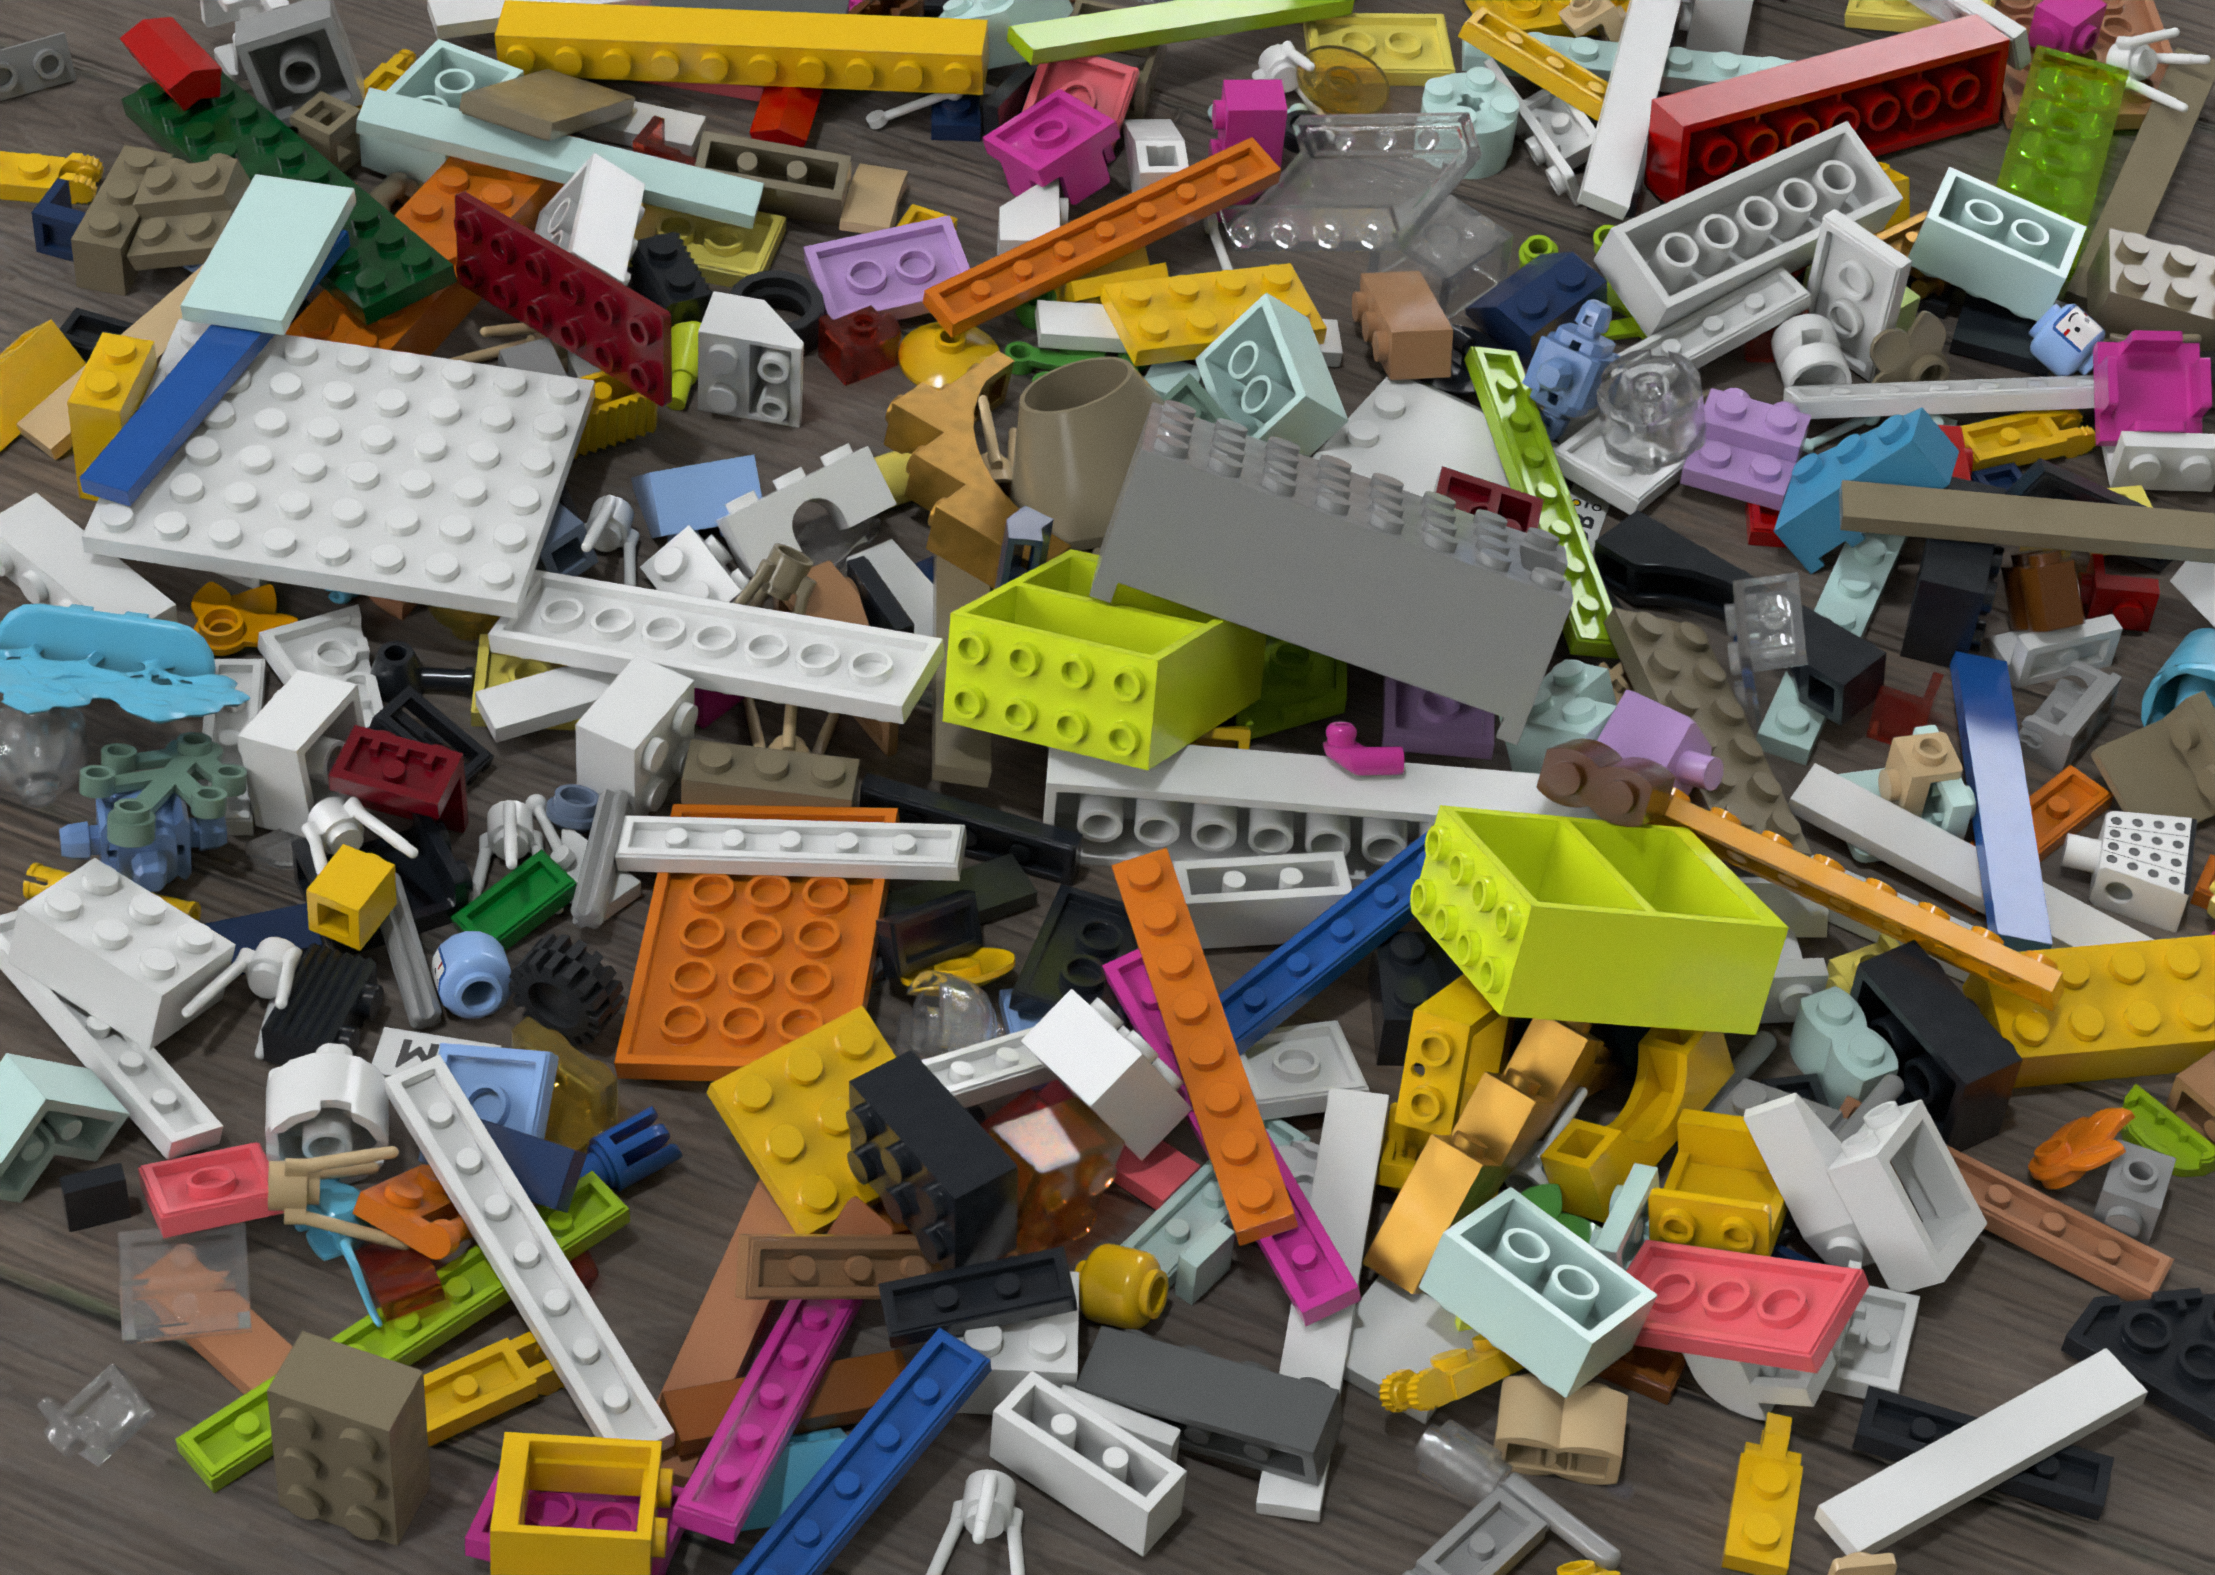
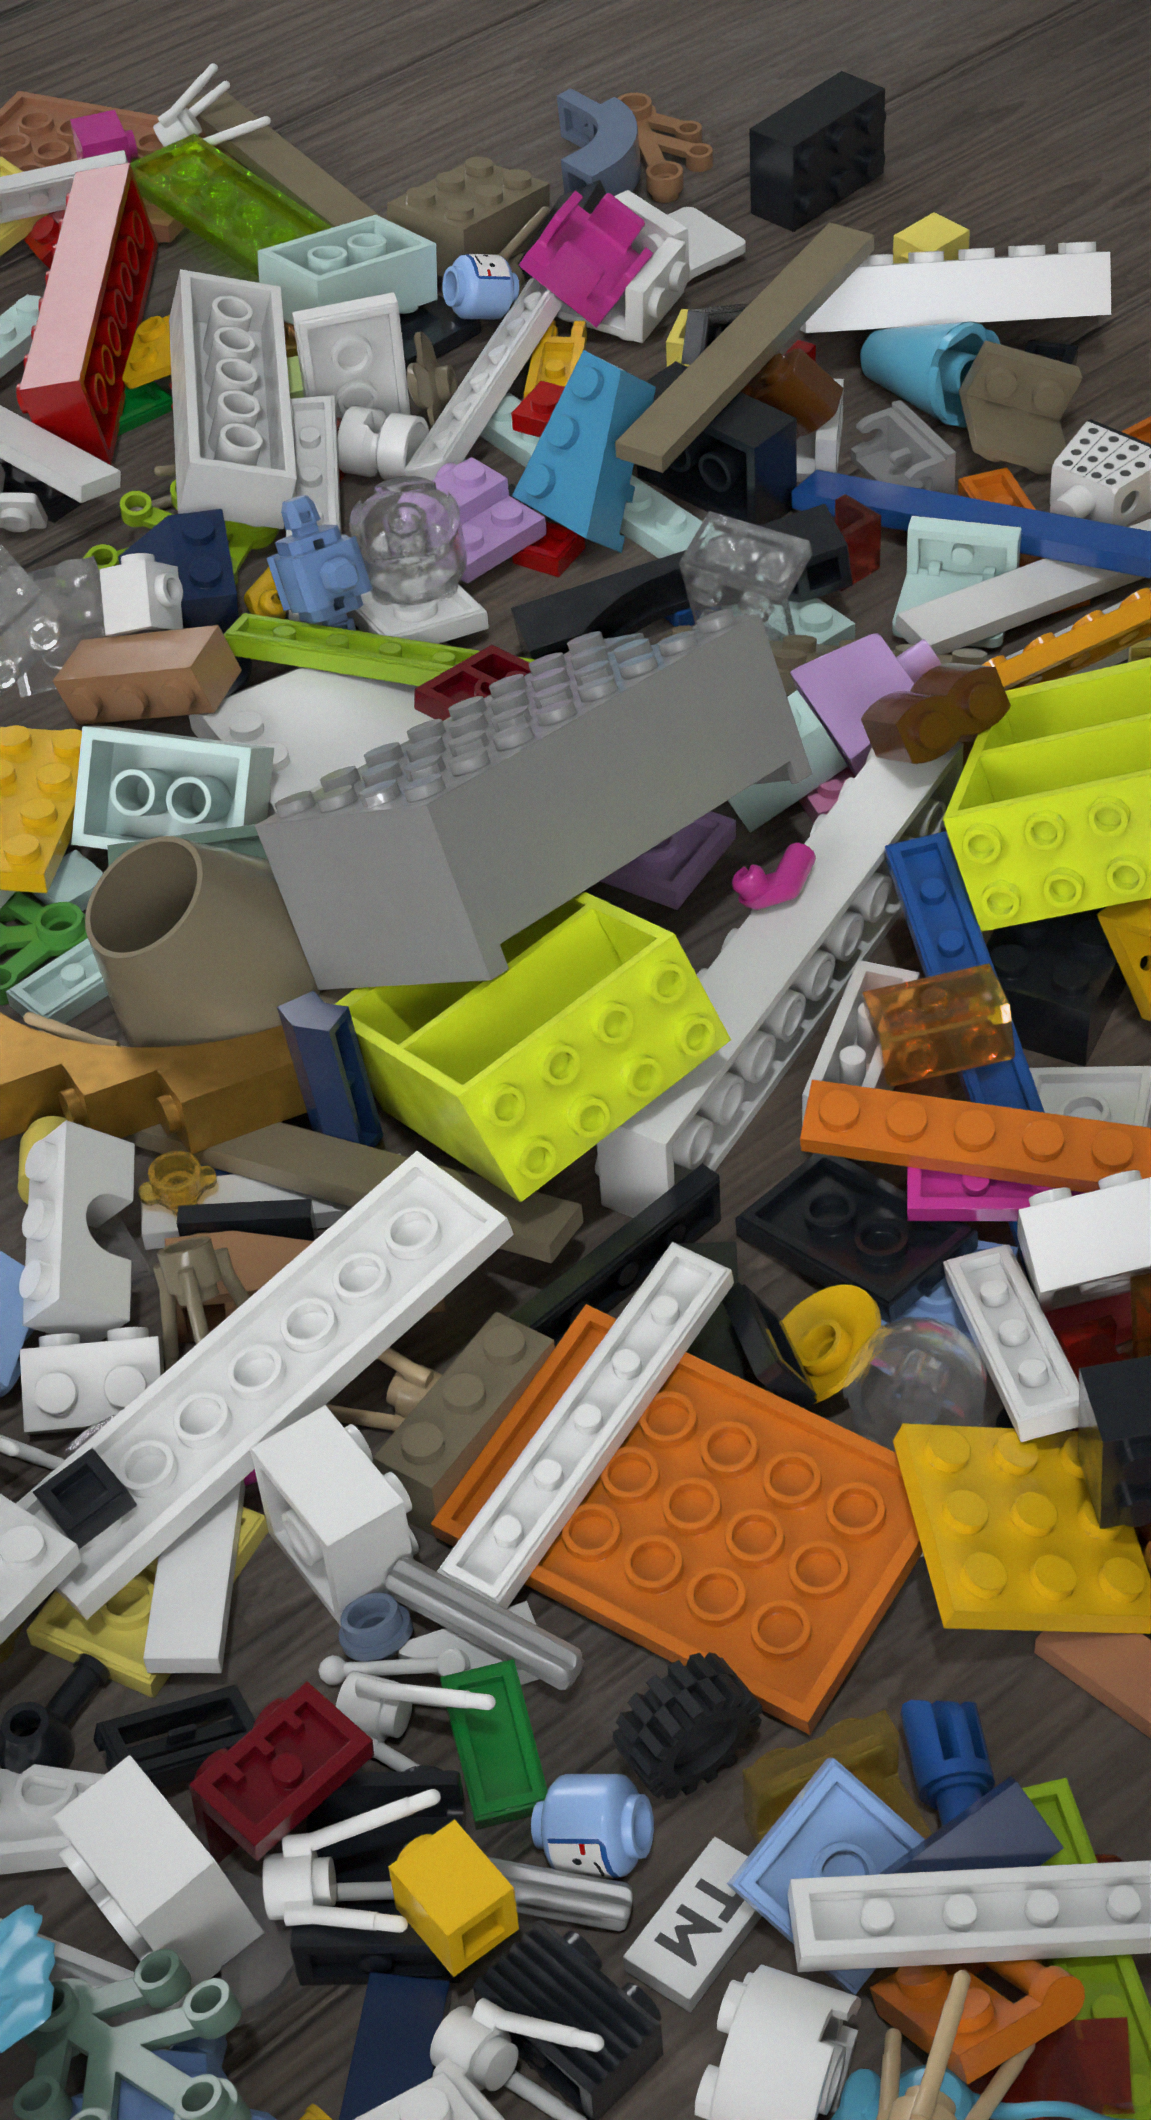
camera: 55 degrees left, 0 degrees up
tan bracket [1878,732,1963,818] -> none
none -> black tile [33,1447,137,1549]
none -> white brick [99,553,183,637]
none -> clear yellow plate [138,1151,217,1216]
none -> clear orange bracket [862,963,1015,1086]

